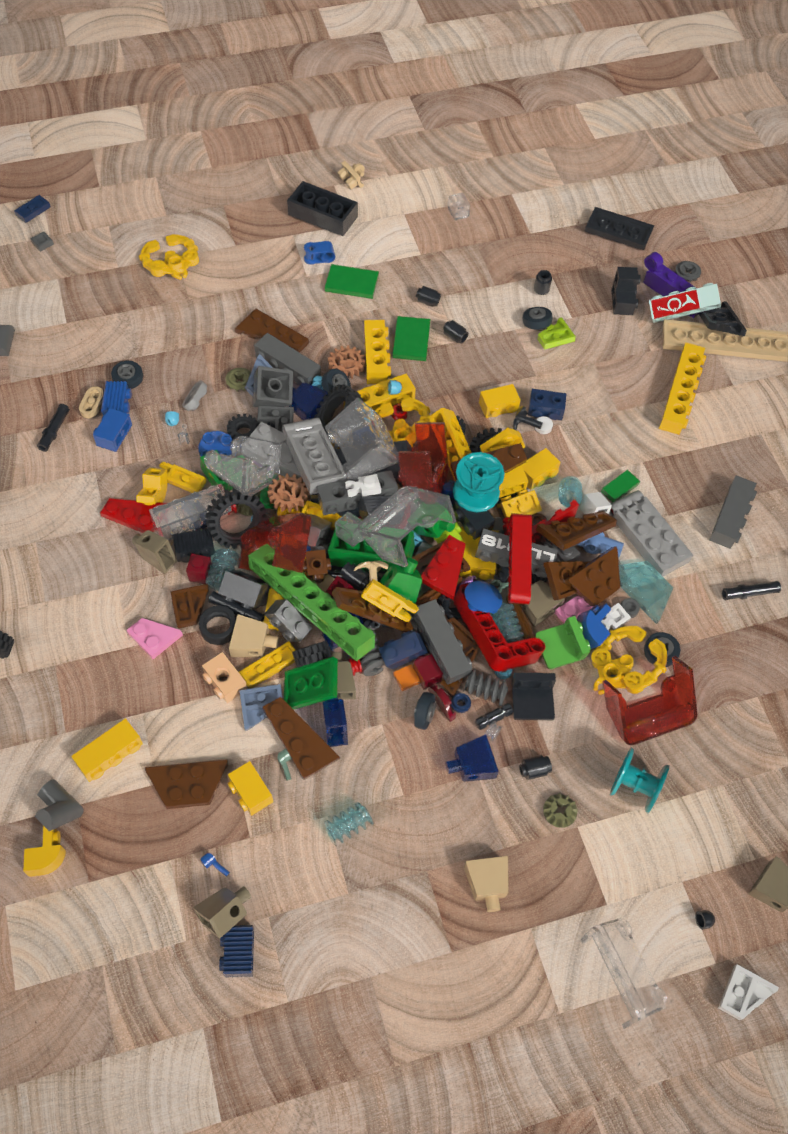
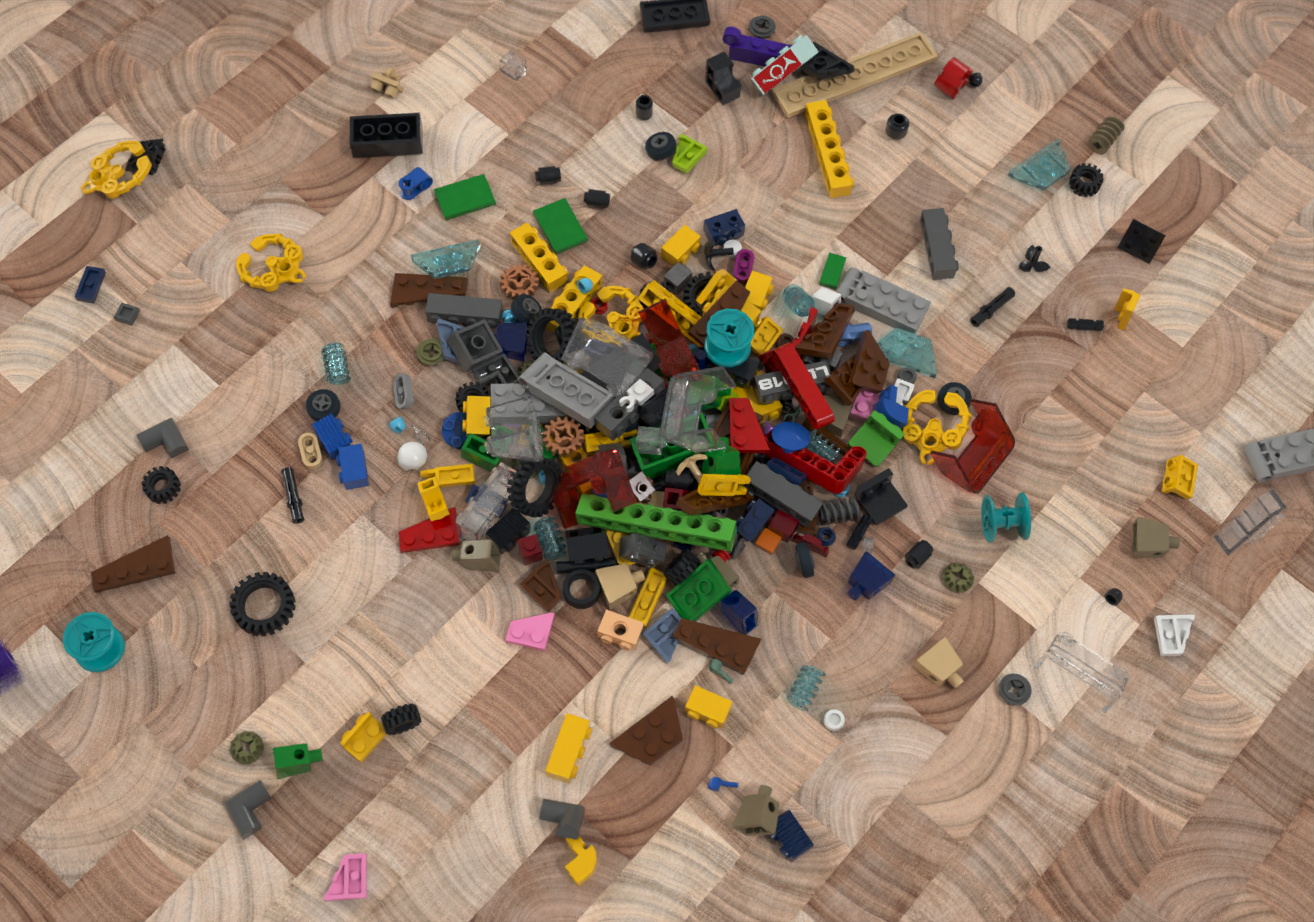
camera: 30 degrees left, 5 degrees up
none -> yellow piece [81,140,152,199]
none -> black hinge [125,138,166,175]
none -> clear light blue piece [321,343,351,385]
none -> white hair [397,442,428,471]
none -> clear light blue wing [411,239,480,279]
none -> yellow brick [462,396,491,438]
none -> black head [631,243,657,270]
none -> flat silver brick [663,262,692,295]
none -> magenta plate [733,249,754,284]
none -> dark blue plate [766,456,807,486]
none -> white tile [824,709,845,731]
none -> black head [885,113,910,140]
none -> dark grey gear [998,673,1032,706]

